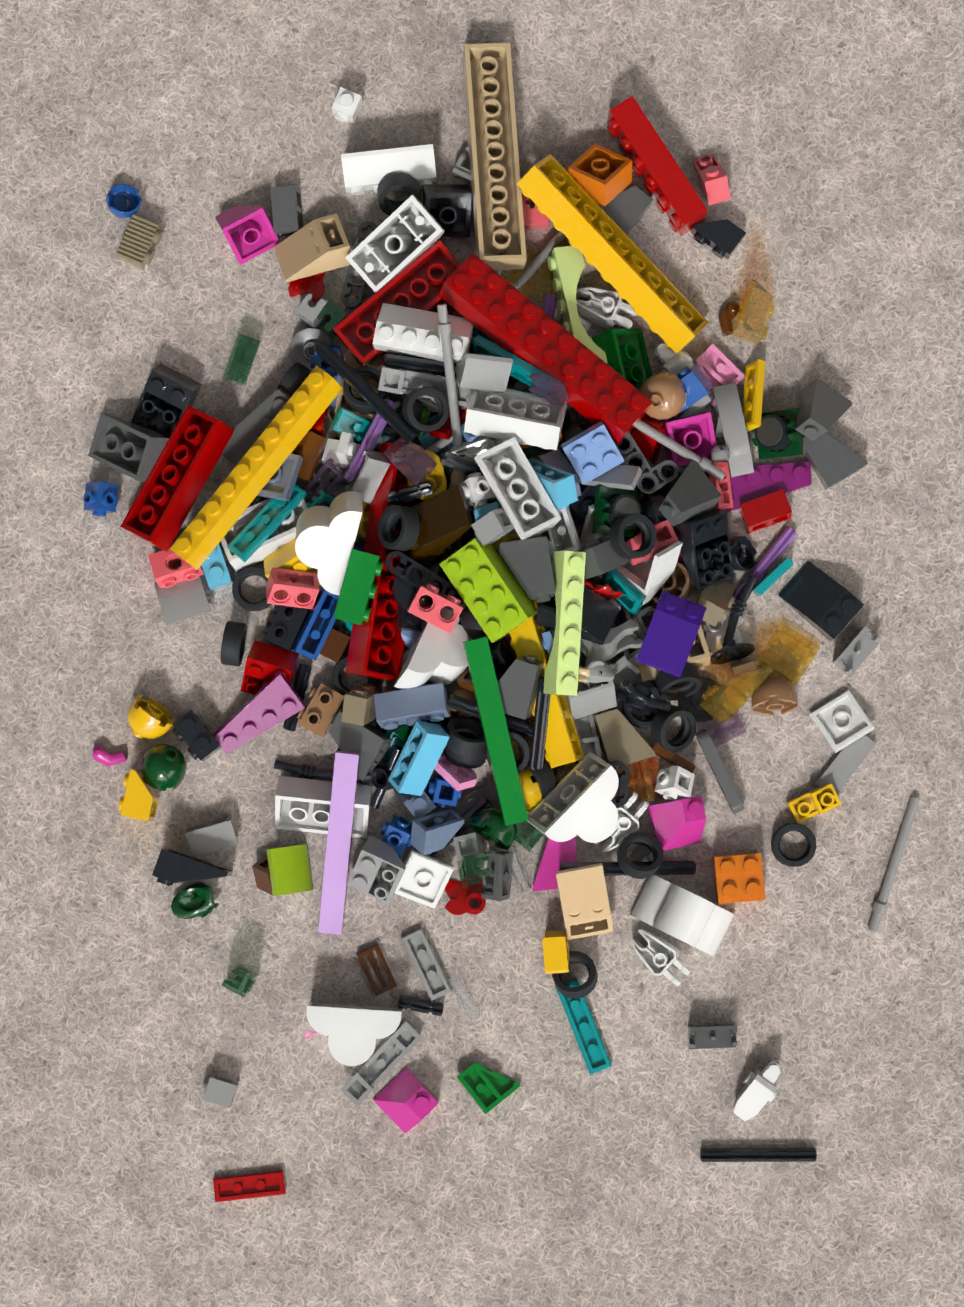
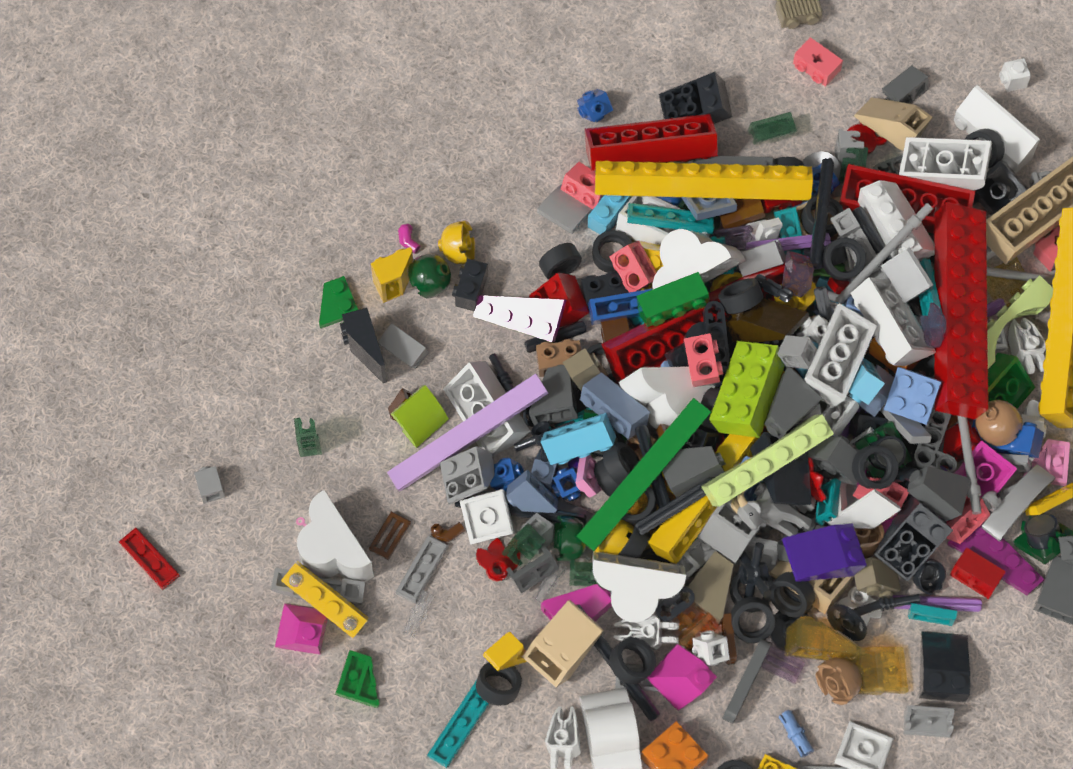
camera: 50 degrees right, 20 degrees down
dark grey slope [88,413,169,481] -> none
dark green hat [171,883,219,919] -> none
dark pink slope [215,206,280,265] -> none
black axle [398,995,444,1016] -> none
none -> yellow piece [281,560,369,638]
none -> green wing [319,276,358,329]
none -> reddish brown arm [430,522,465,542]
none -> medium blue pin [778,710,814,758]
none -> coral brick [793,37,843,87]

